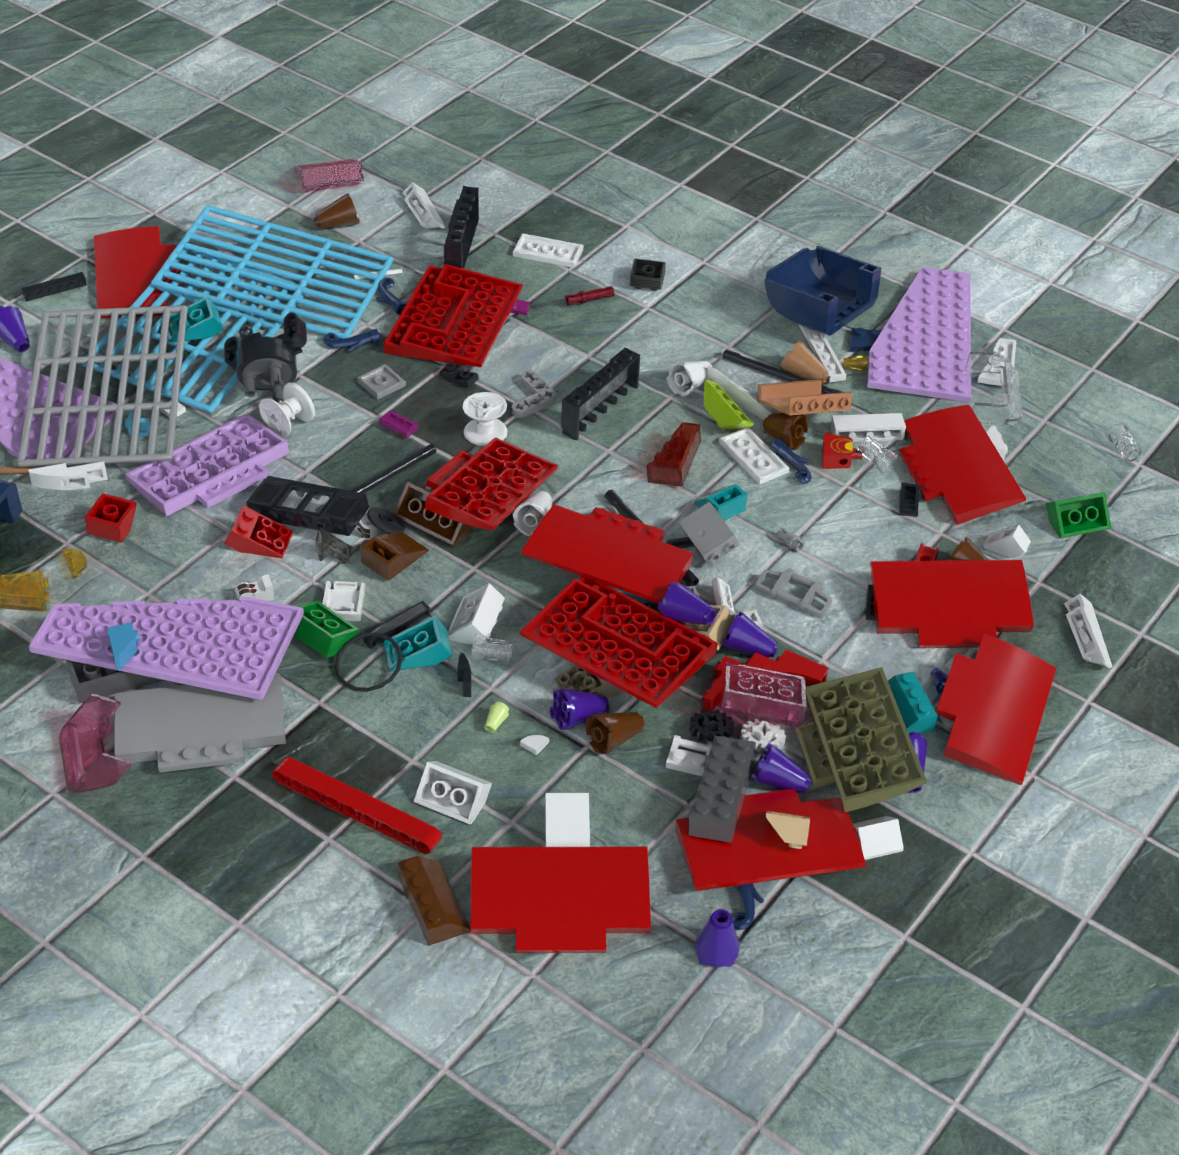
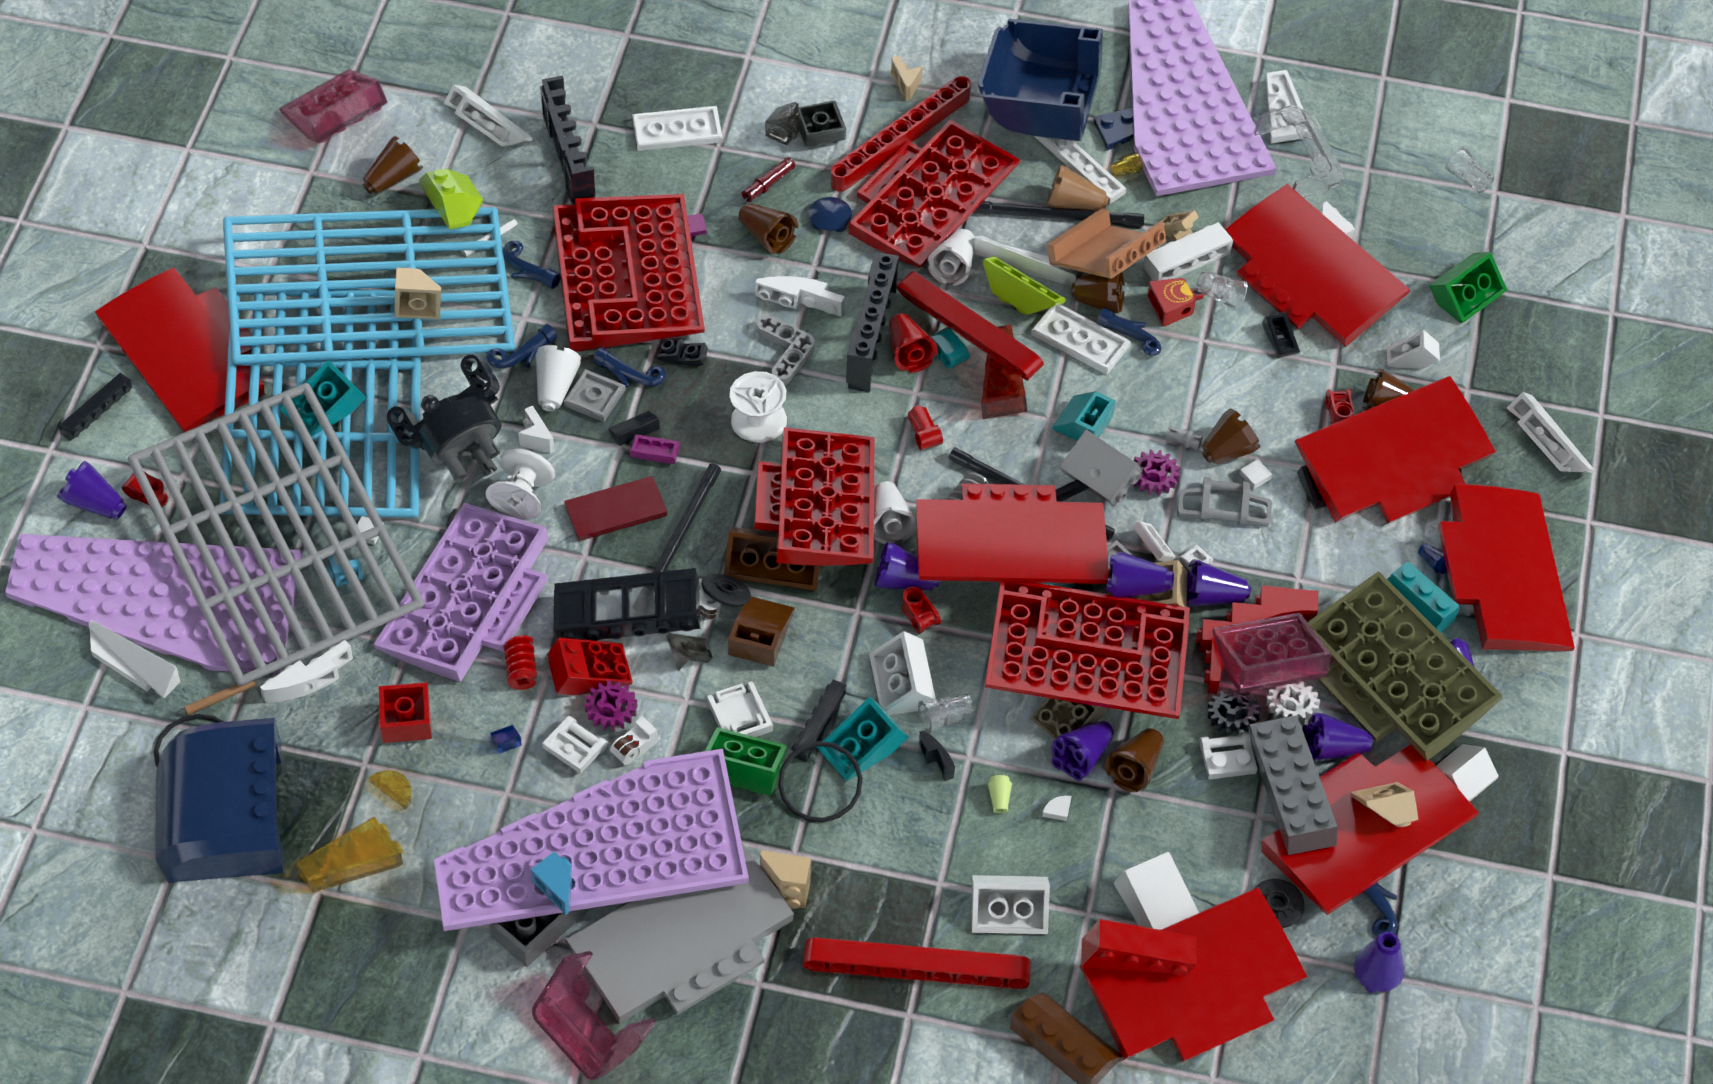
camera: 25 degrees left, 10 degrees up
none -> red piece [121,472,169,508]
none -> tan slope [395,268,441,320]
none -> lime wedge [419,169,483,230]
none -> clear blue slope [490,725,522,754]
none -> red piece [504,635,537,690]
none -> white slope [518,406,555,453]
none -> white cone [536,345,581,411]
none -> white plate [542,716,609,774]
none -> dark red tile [564,476,667,541]
none -> magenta gear [585,681,638,731]
none -> dark blue plant [593,347,666,388]
none -> black slope [608,411,660,446]
none -> reddish brown cone [739,203,798,254]
none -> white slope [755,276,845,317]
none -> tan slope [760,850,811,909]
none -> clear smoke slope [765,102,800,146]
none -> dark blue dish [809,197,852,232]
none -> red beam [831,76,971,192]
none -> red slope [849,119,1020,268]
none -> dark purple cone [874,542,940,591]
none -> red cone [889,314,938,373]
none -> tan slope [891,55,923,101]
none -> red beam [896,271,1044,381]
none -> red piece [902,587,941,634]
none -> red piece [907,405,943,450]
none -> teal beam [930,327,970,369]
none -> red wedge [1081,919,1197,976]
none -> magenta gear [1133,449,1180,496]
none -> tan slope [1161,210,1199,241]
none -> reddish brown cone [1201,408,1260,465]
none -> white tile [1239,459,1272,489]
none -> black wheel [1254,879,1305,928]

